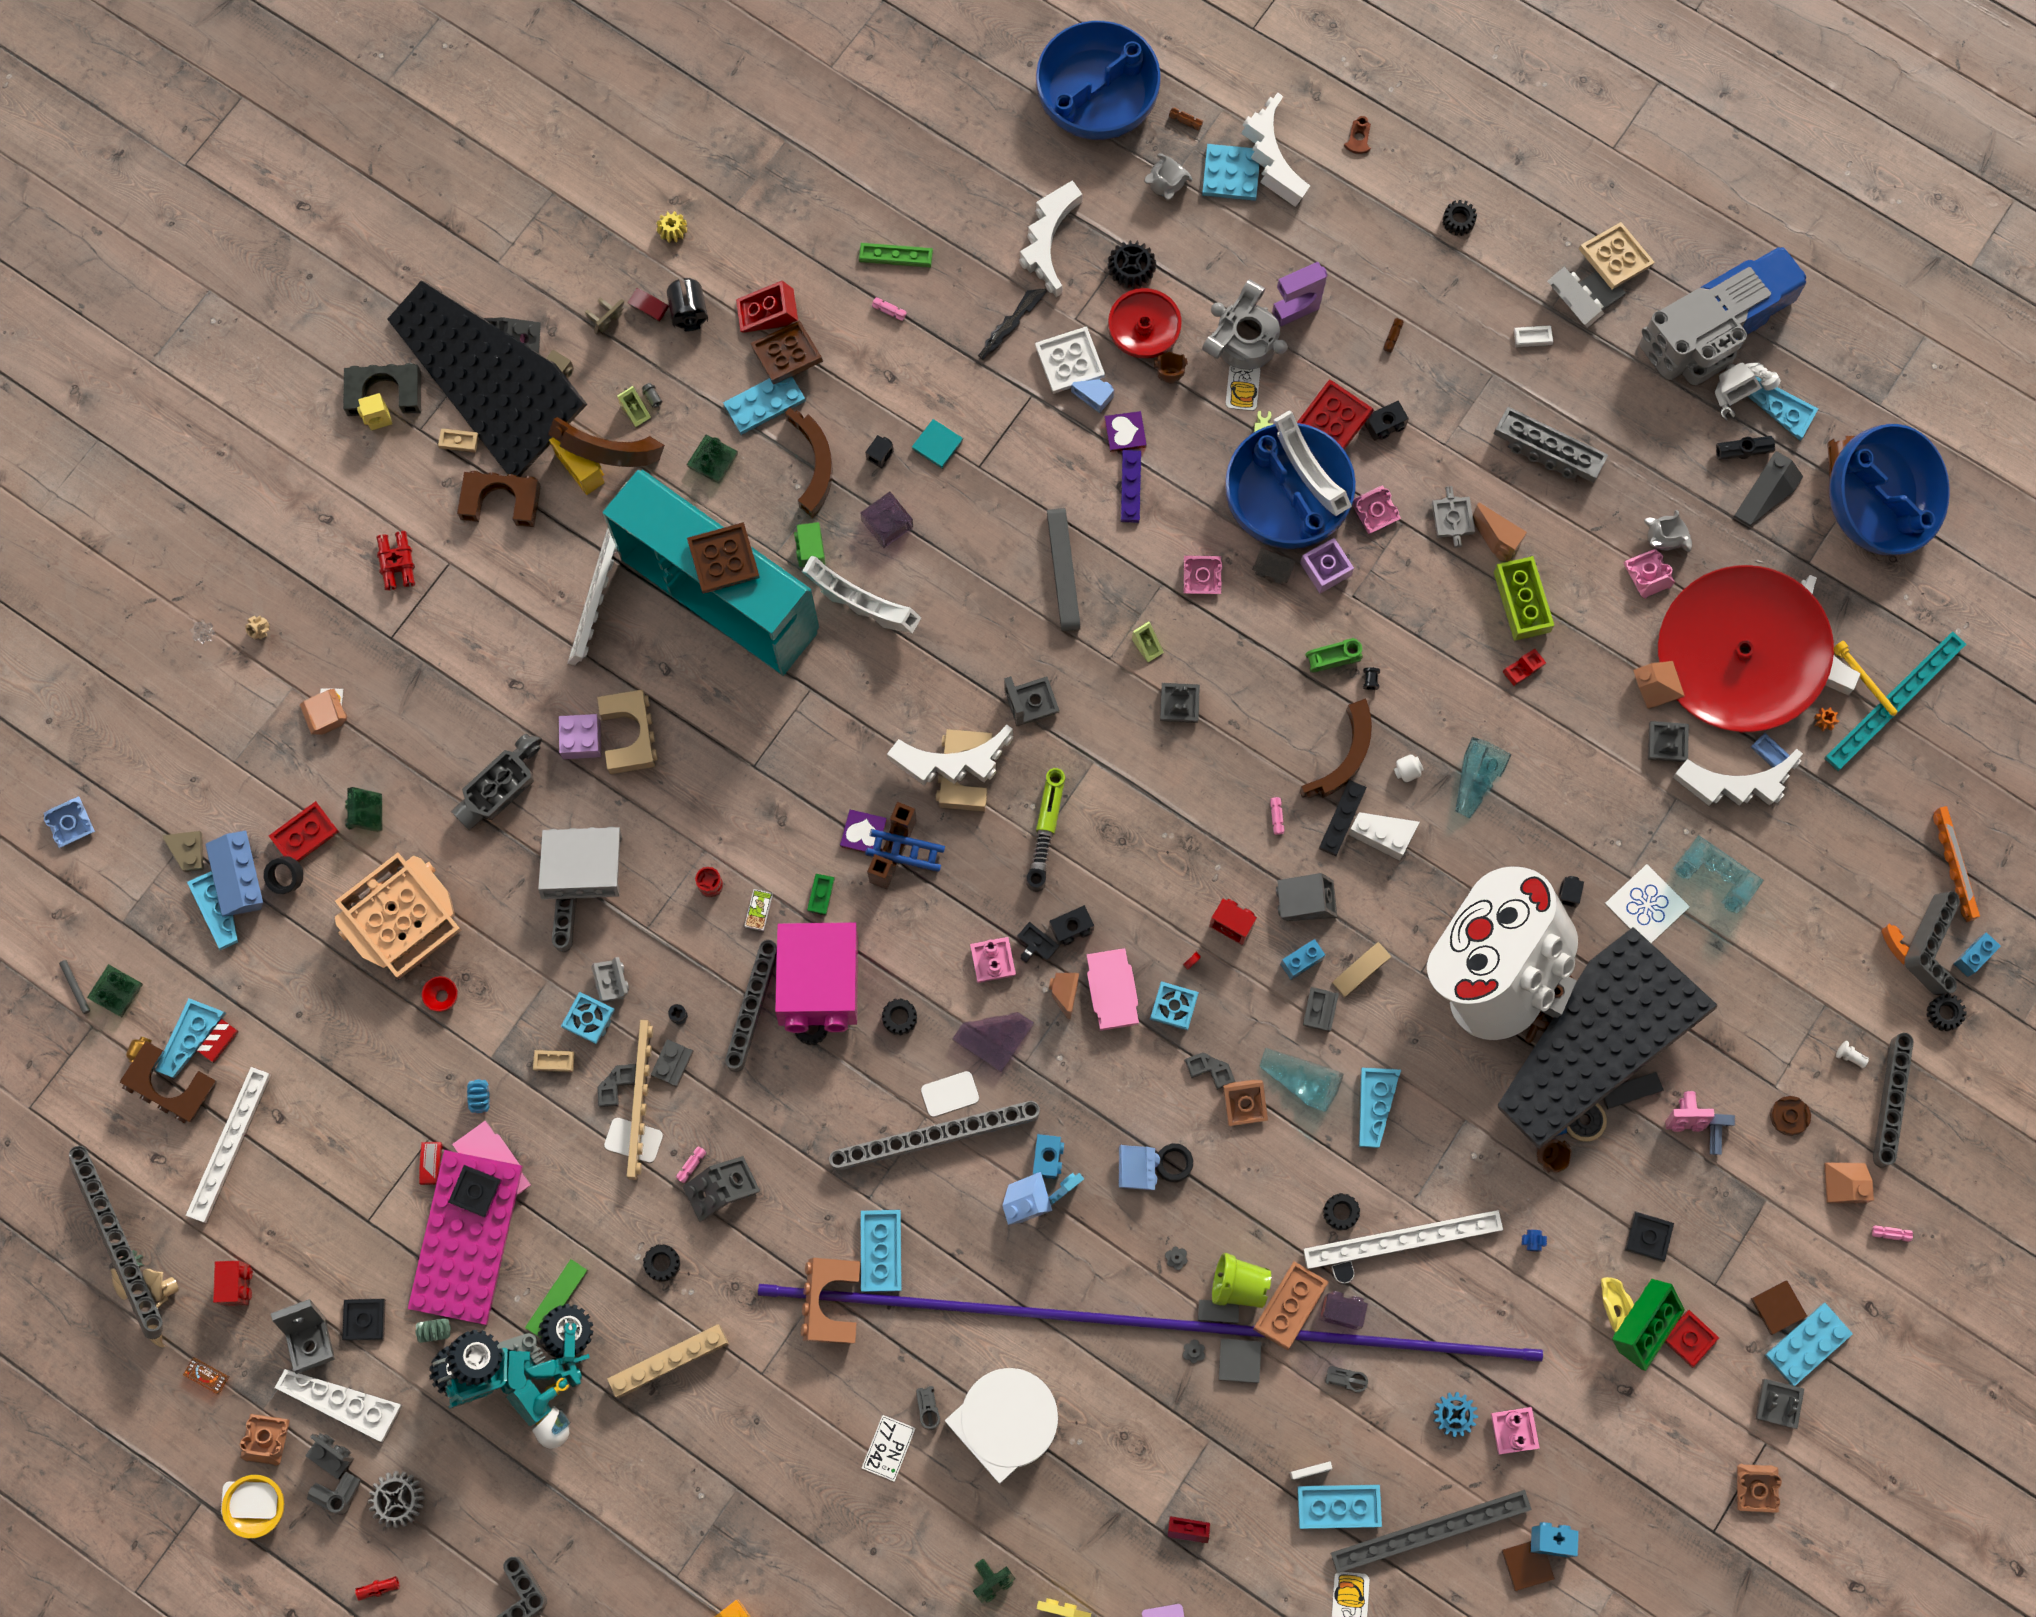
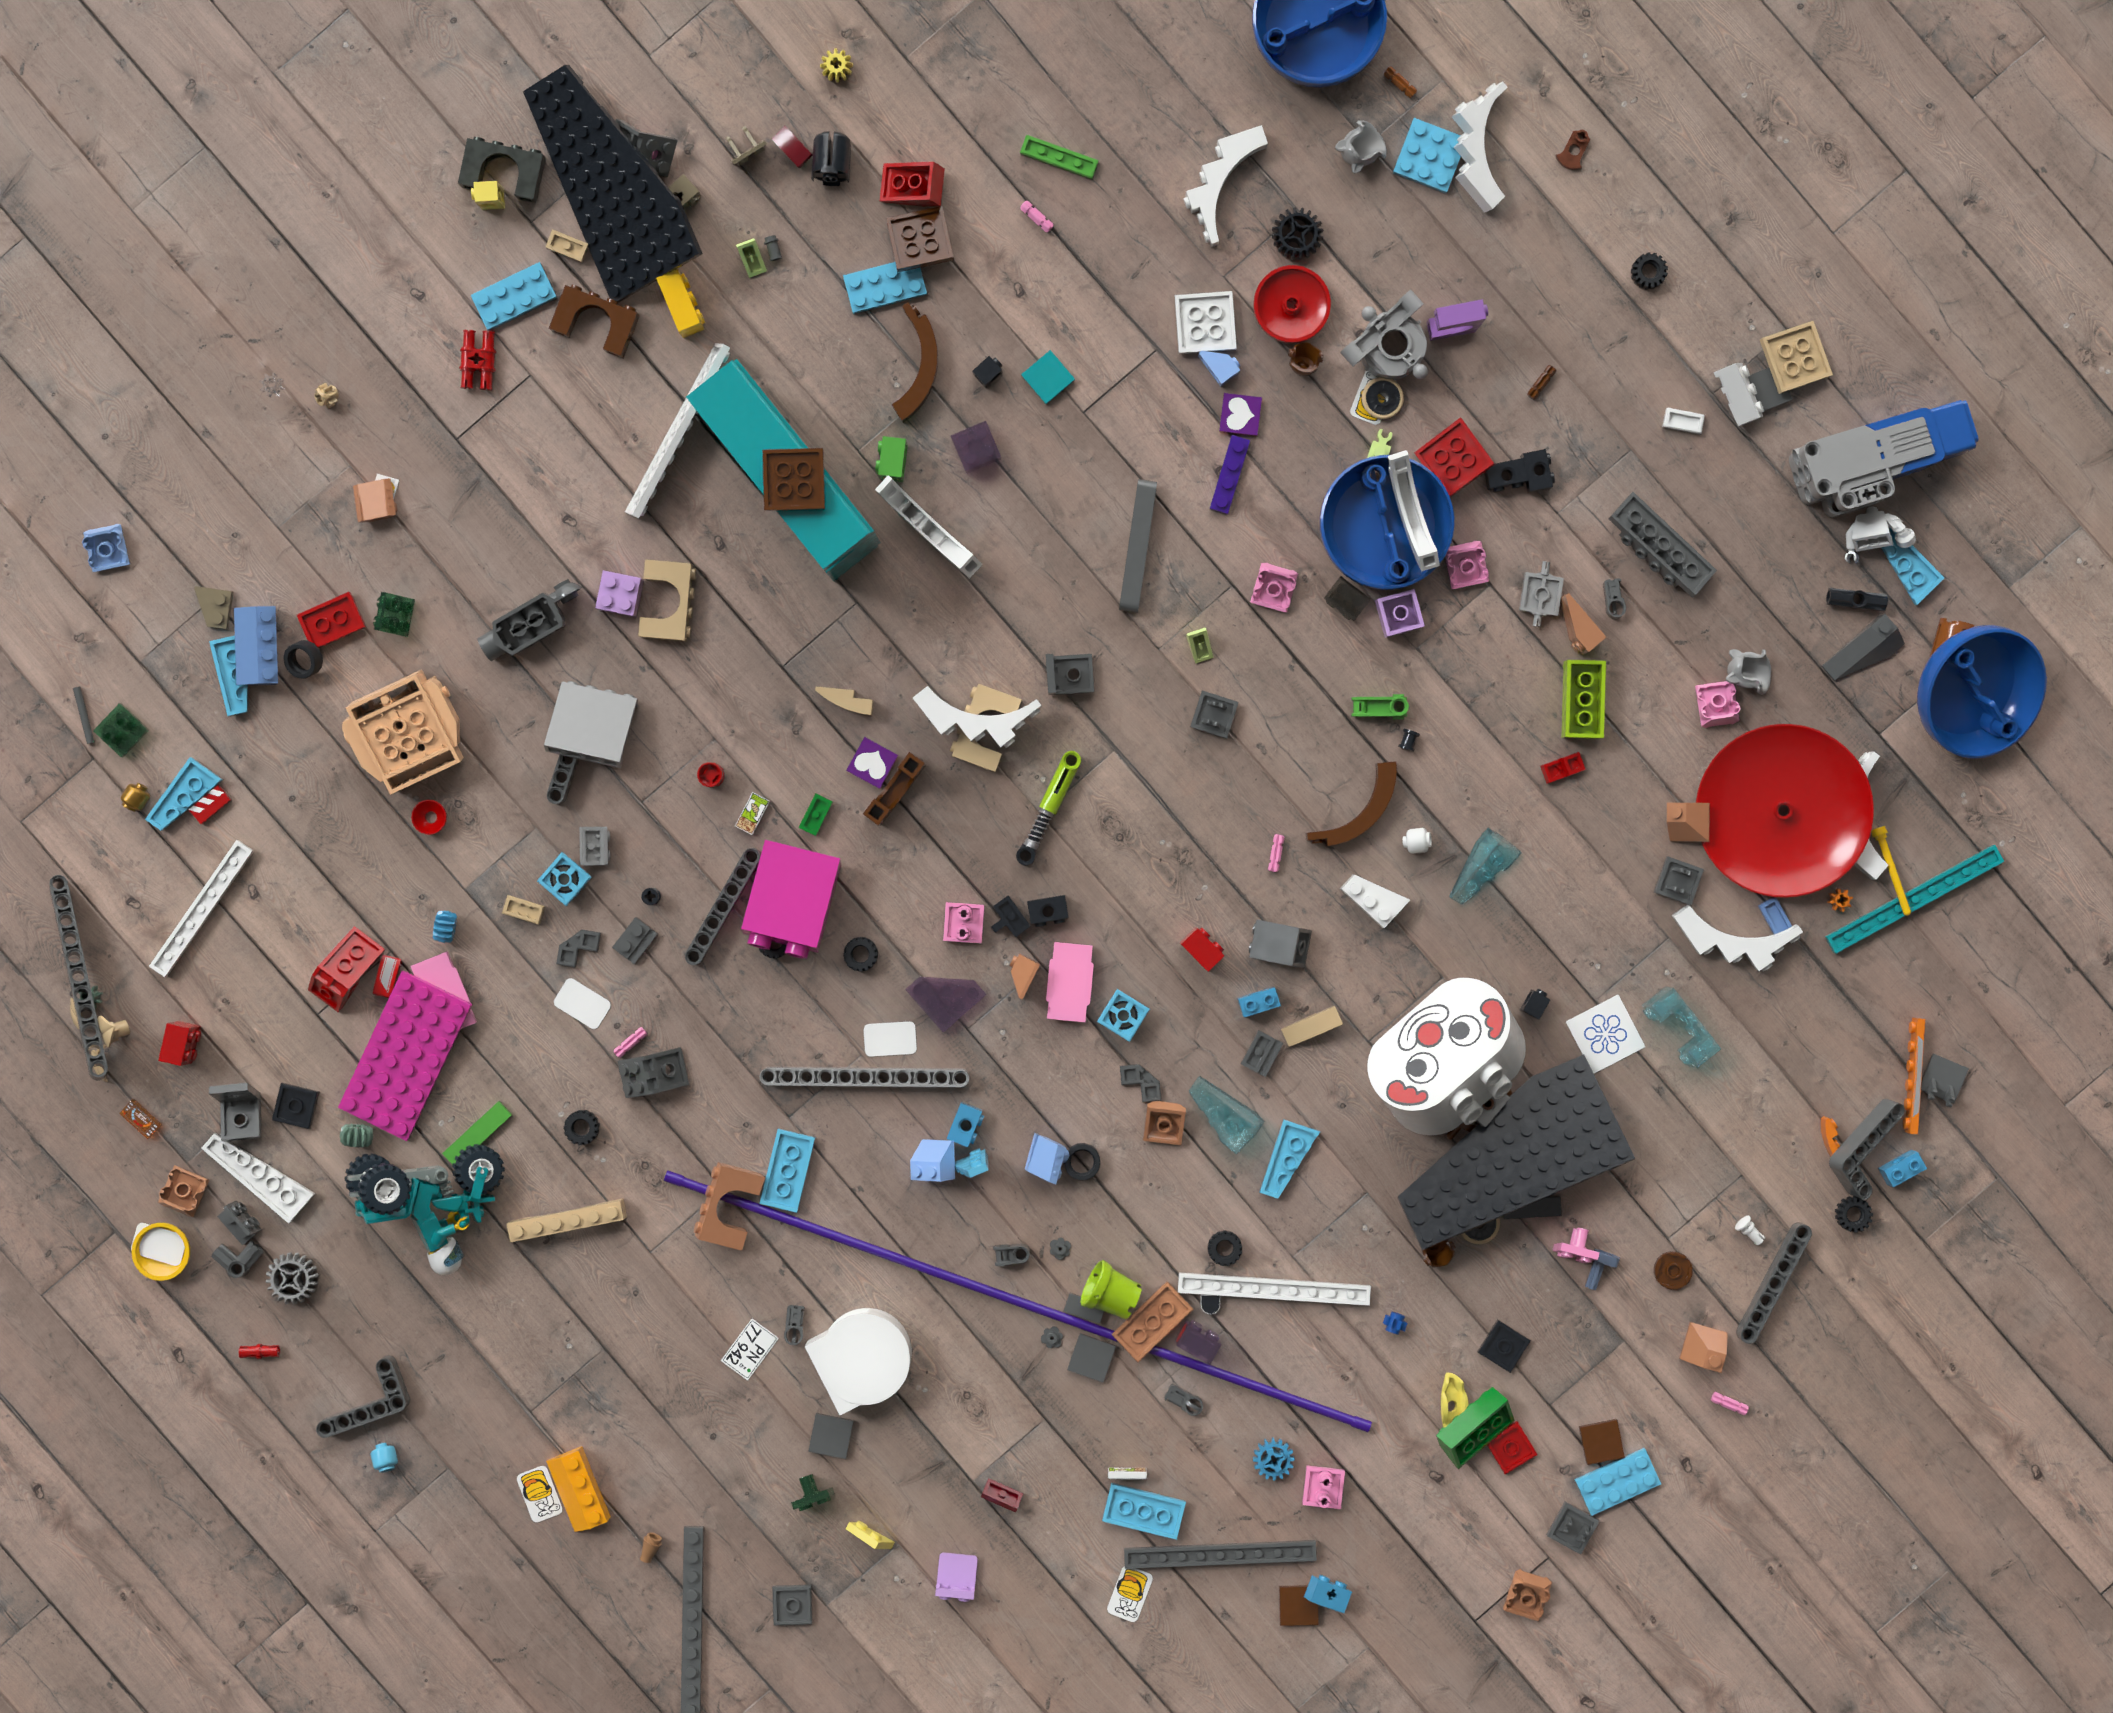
camera: 20 degrees right, 15 degrees up
reddish brown arch [120,1041,217,1124] -> none
black tile [448,1165,502,1217] -> none
reddish brown arch [548,417,665,467] -> none
tan plate [627,1020,653,1180] -> none
clear green plate [687,434,738,484] -> none
blue bar [865,829,945,872] -> none
black sword [978,289,1047,360] -> none
red tile [1183,951,1201,970] -> none
black plate [1319,780,1367,856] -> none
none -> bracket [308,926,385,1012]
none -> medium azure plate [471,262,557,331]
none -> dark grey tile [808,1413,854,1459]
none -> tan slope [815,687,874,716]
none -> dark grey piece [993,1243,1031,1266]
none -> black wheel [1362,377,1404,419]
none -> black brick [1520,449,1555,493]
none -> dark grey piece [1603,578,1626,619]
none -> dark grey plate [1921,1053,1969,1108]

